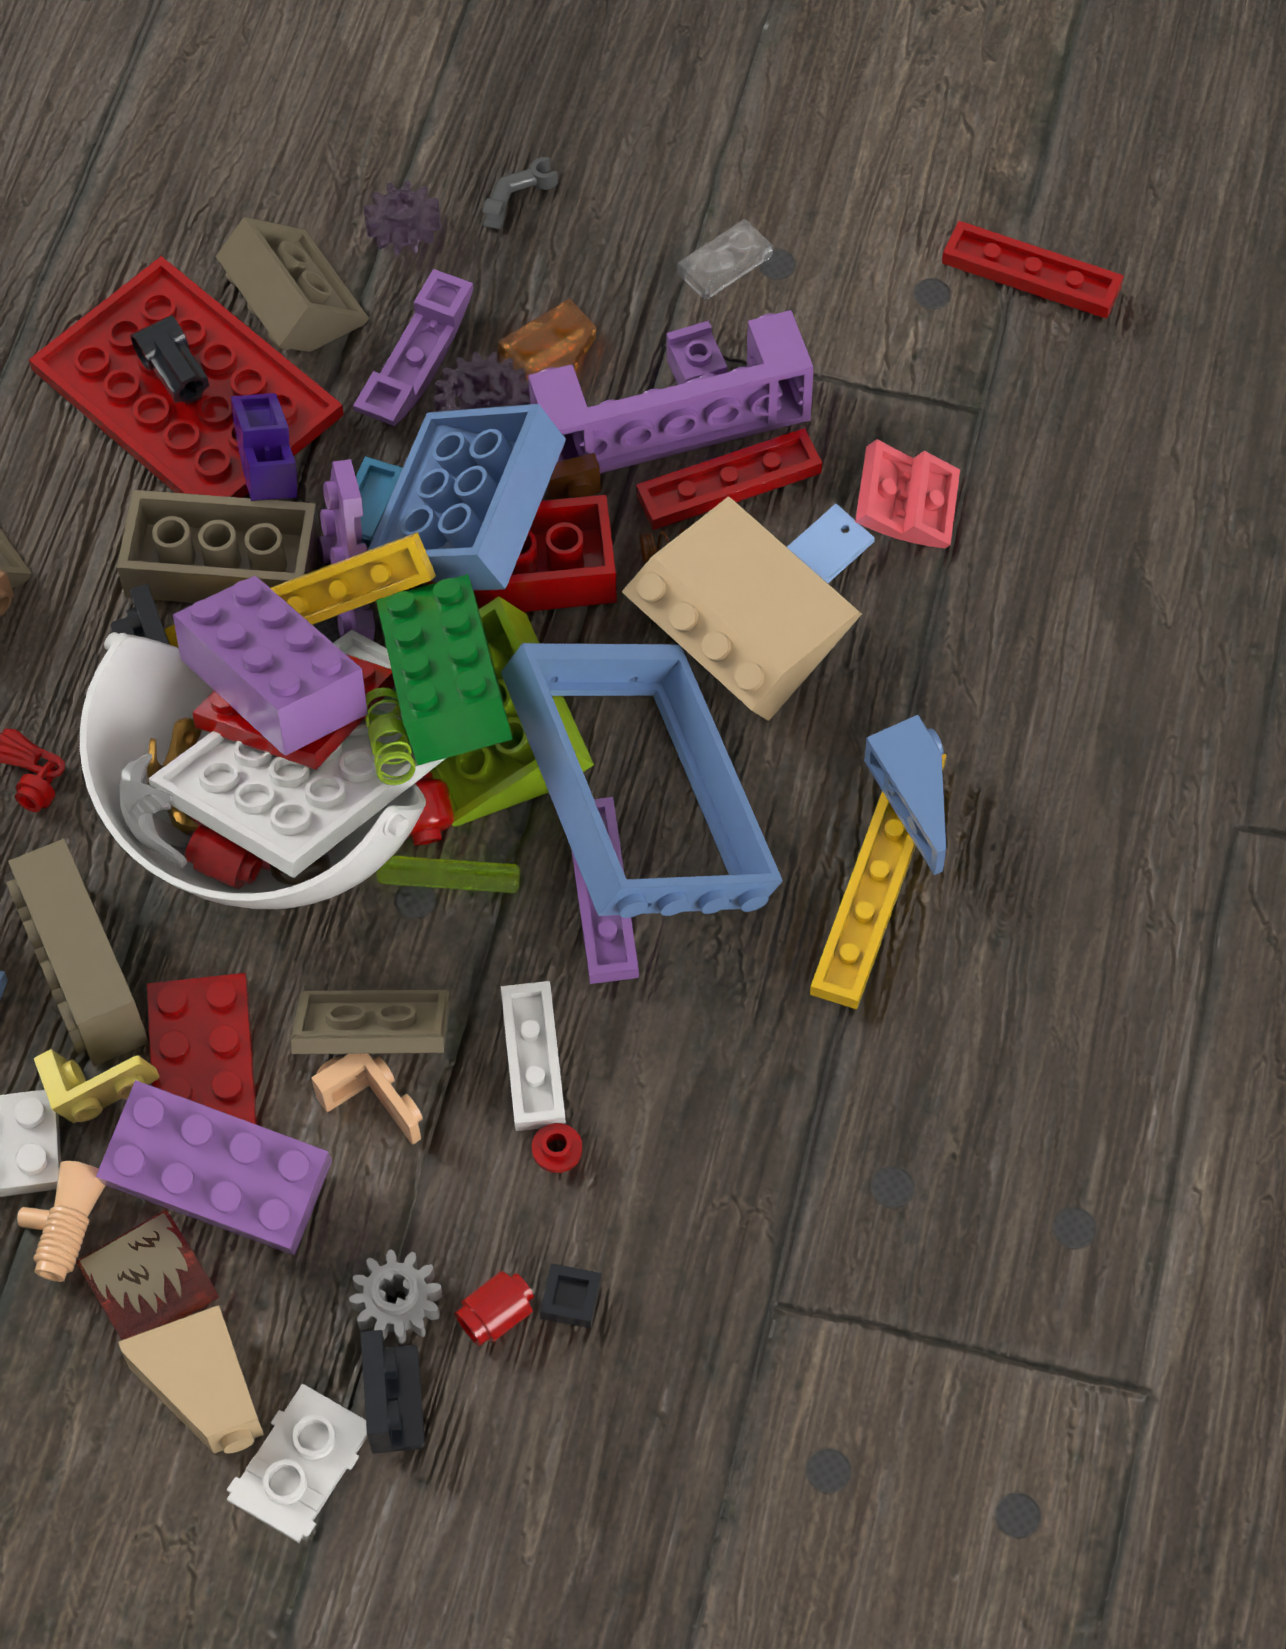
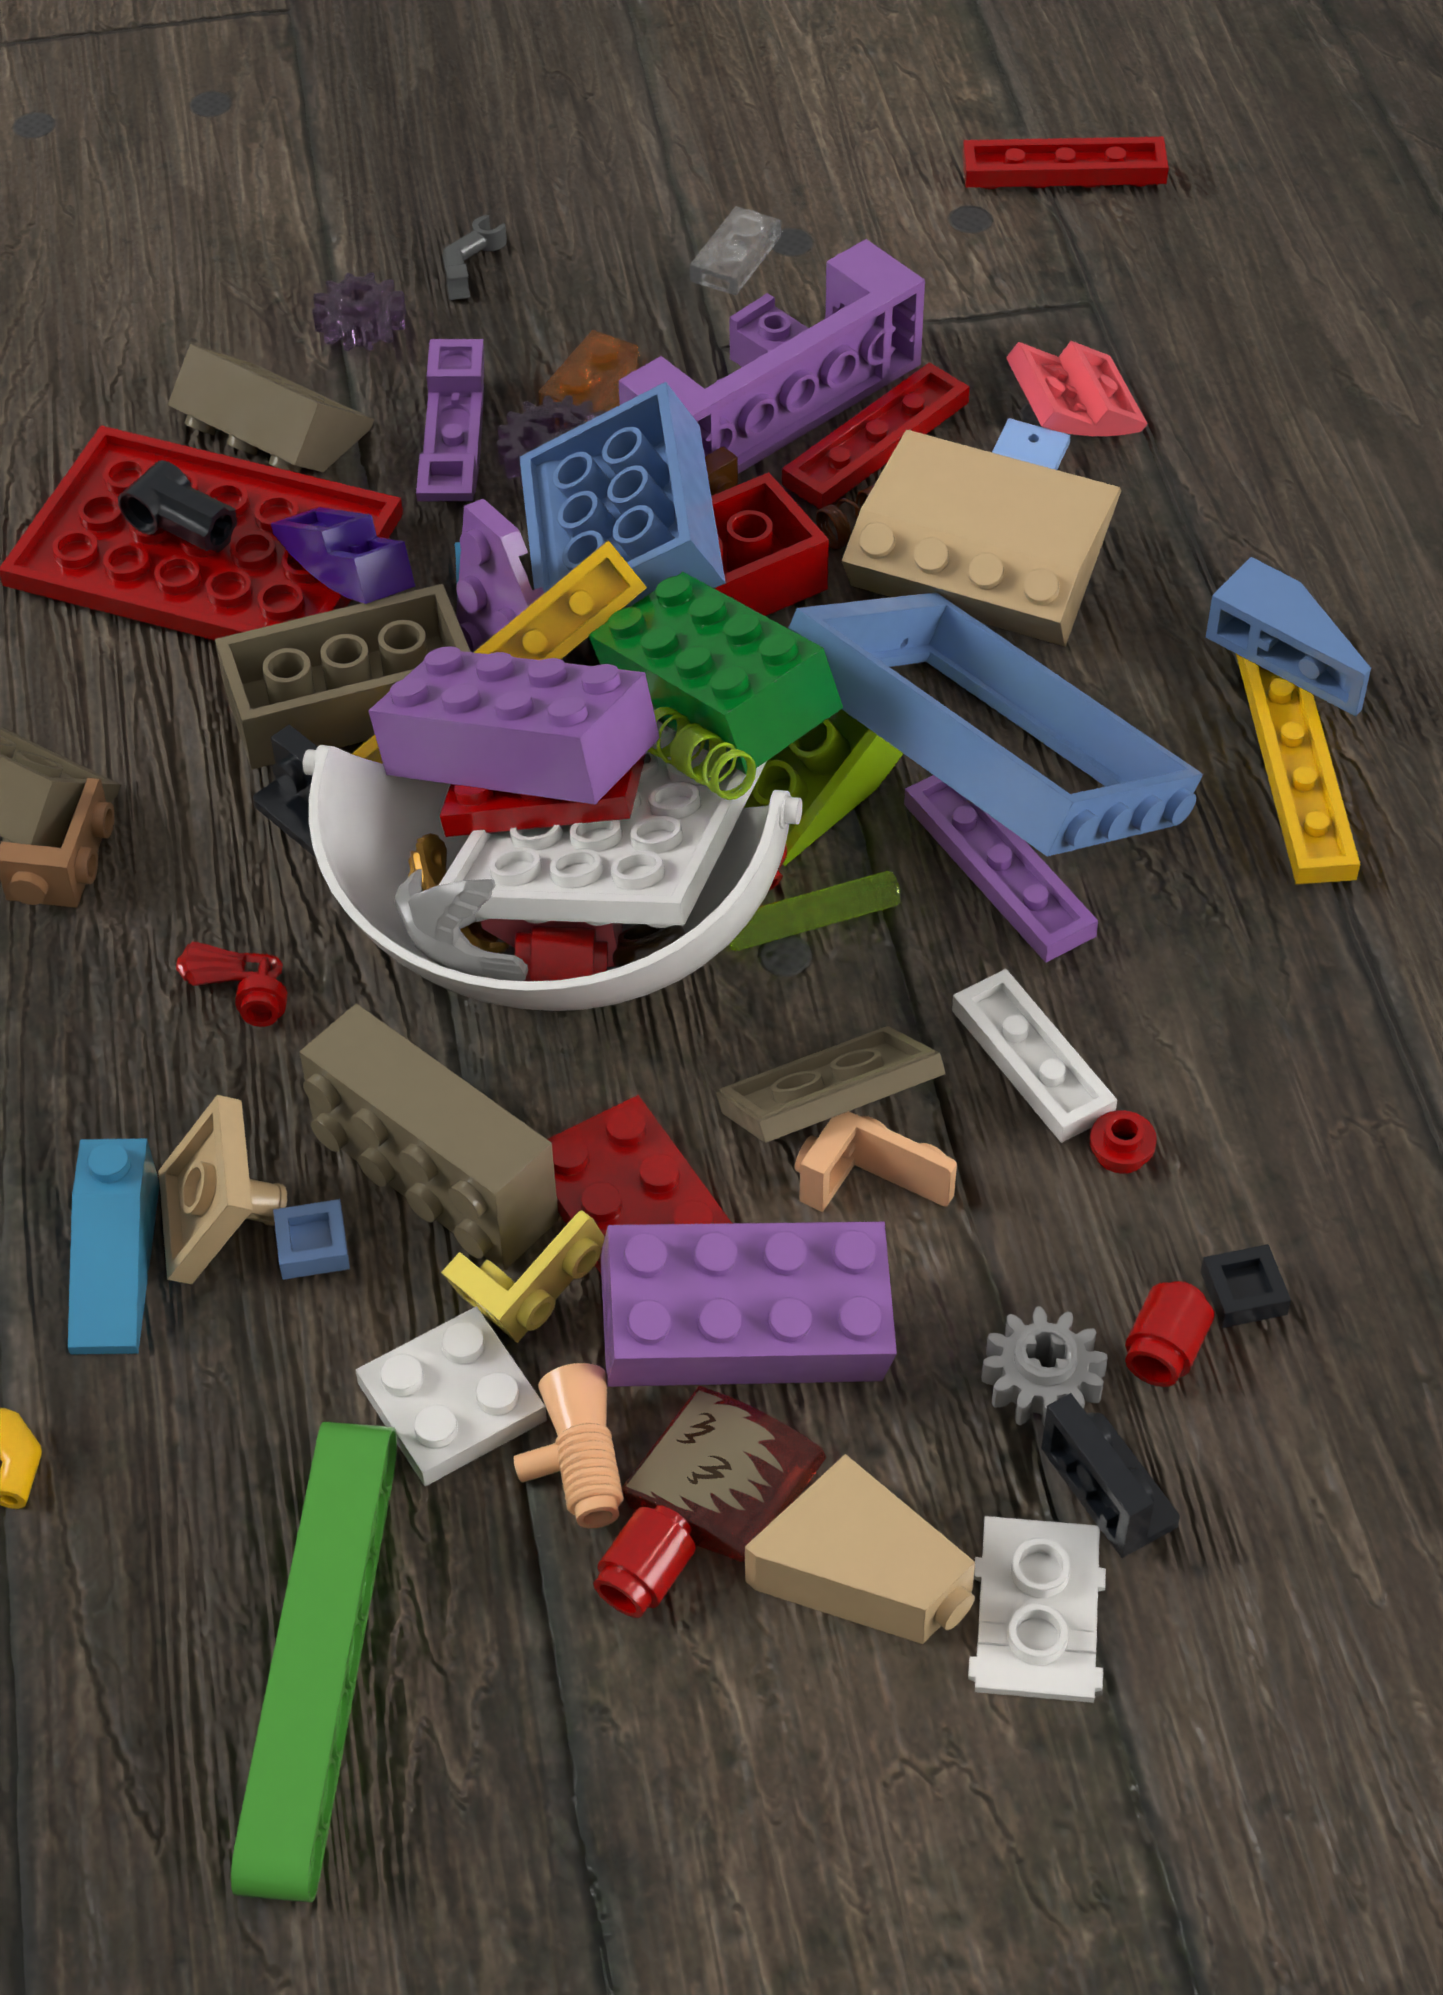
camera: 25 degrees left, 10 degrees down
none -> red brick [593,1505,696,1618]

